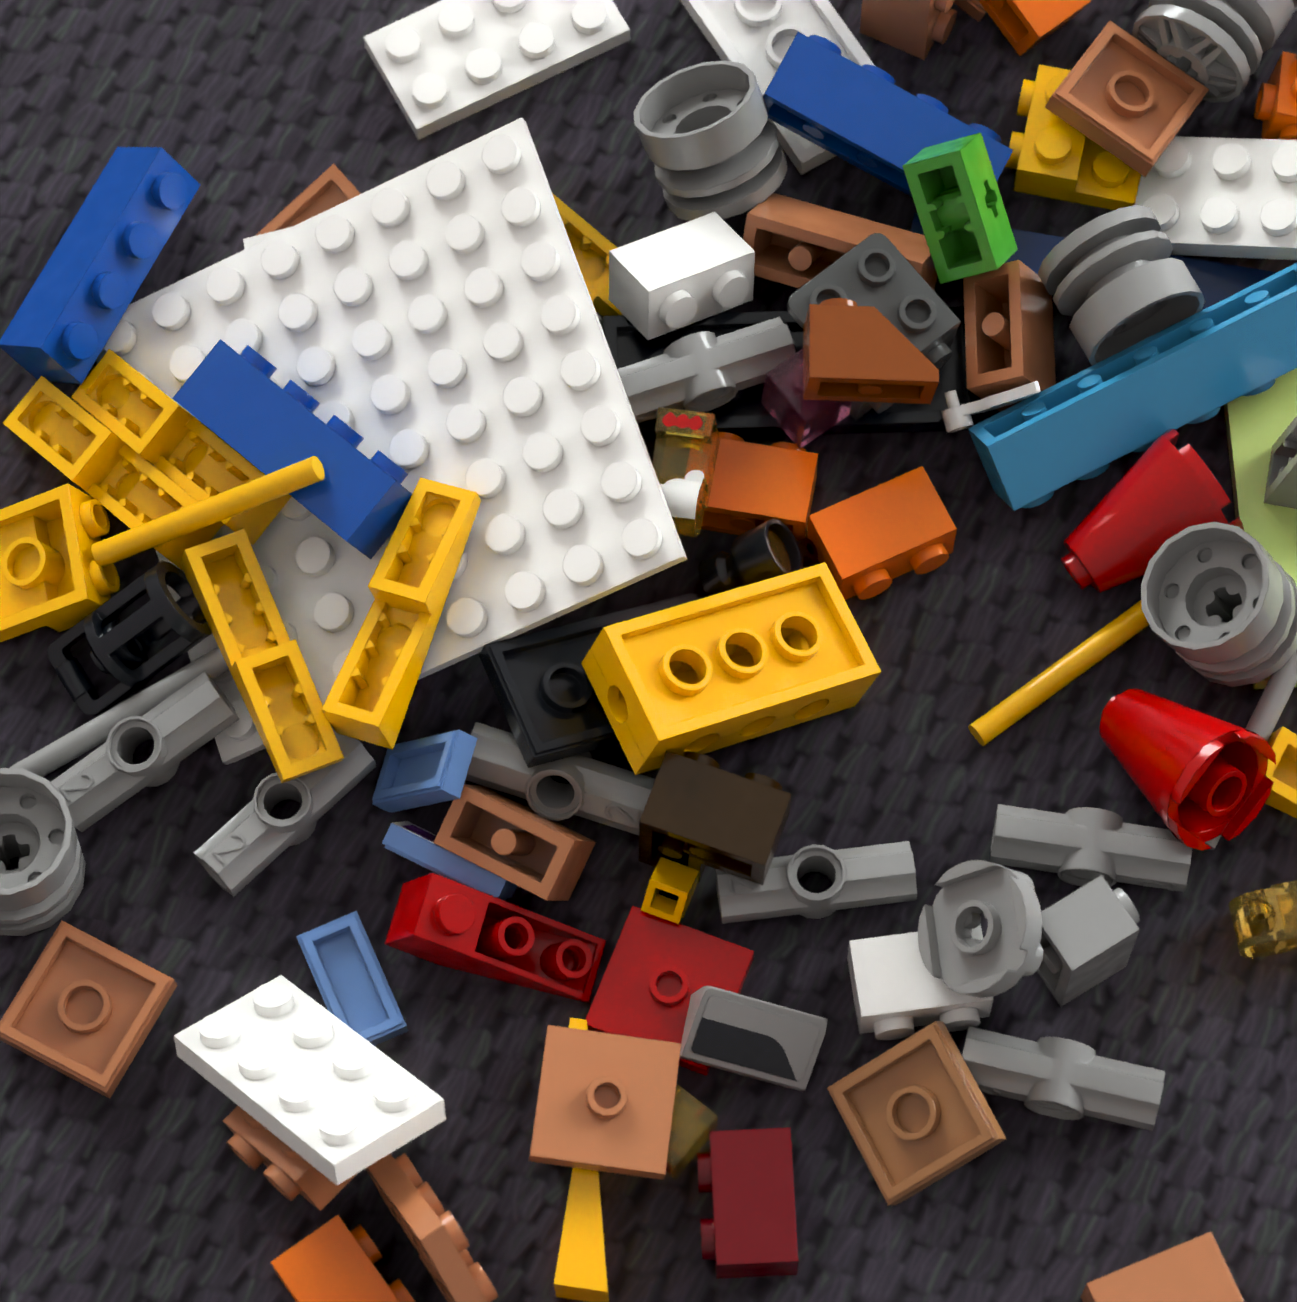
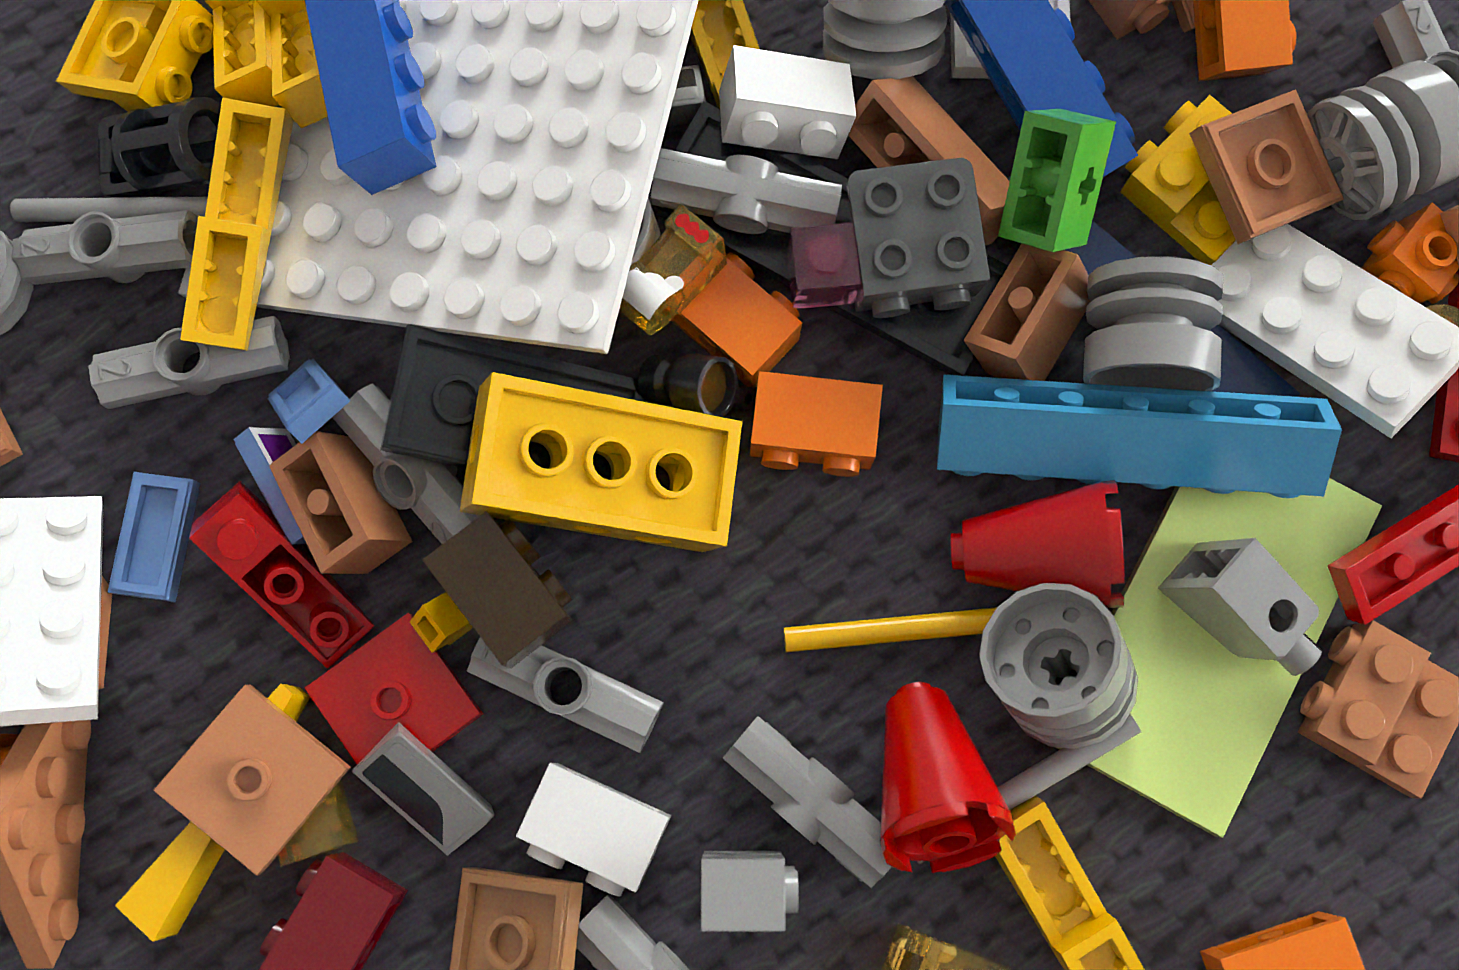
camera: 30 degrees right, 10 degrees up
yellow bar [91,456,325,567] -> none
yellow slope [321,477,481,750] -> none
dark orange slope [803,298,939,404] -> none
light grey plate [918,860,1043,997] -> none
white piece [941,381,1041,433] -> none

